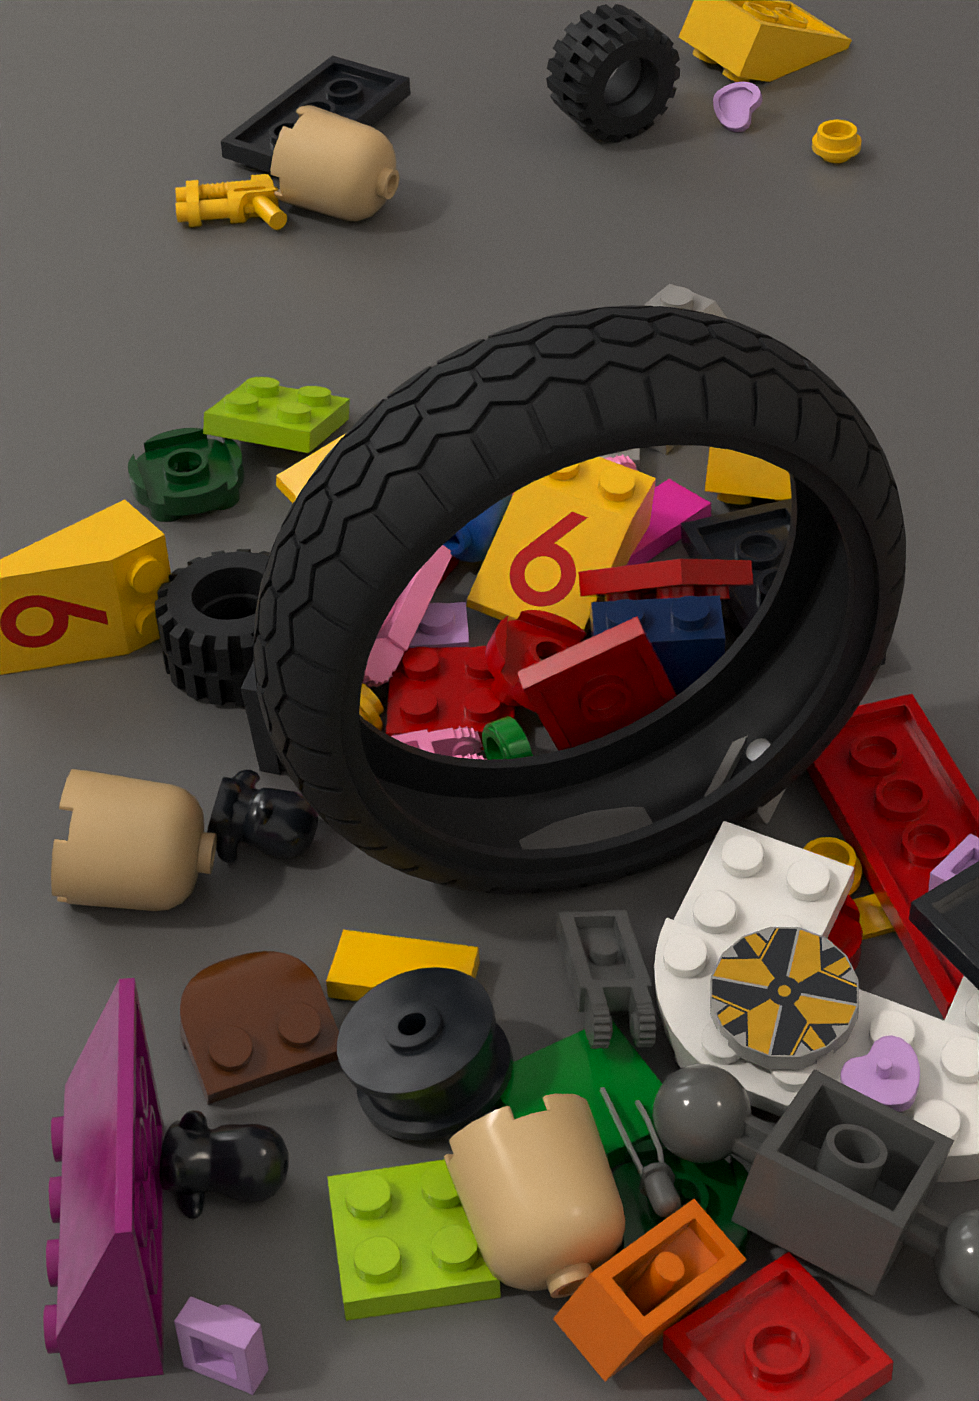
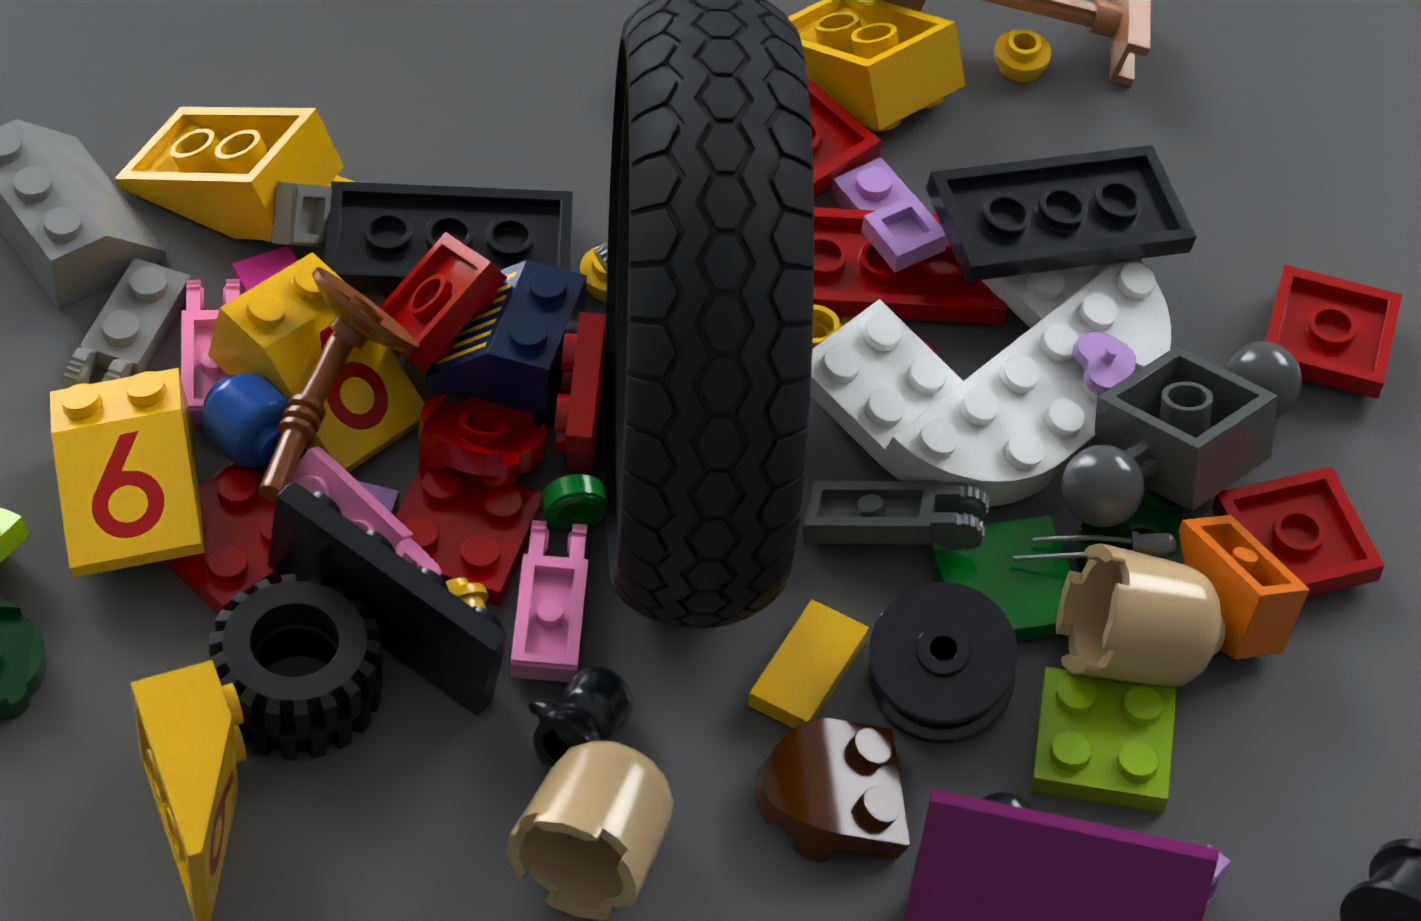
camera: 80 degrees left, 10 degrees up
tile [710,927,859,1070] -> none
none -> dark orange dish [258,267,420,502]
none -> light grey tile [272,182,332,247]

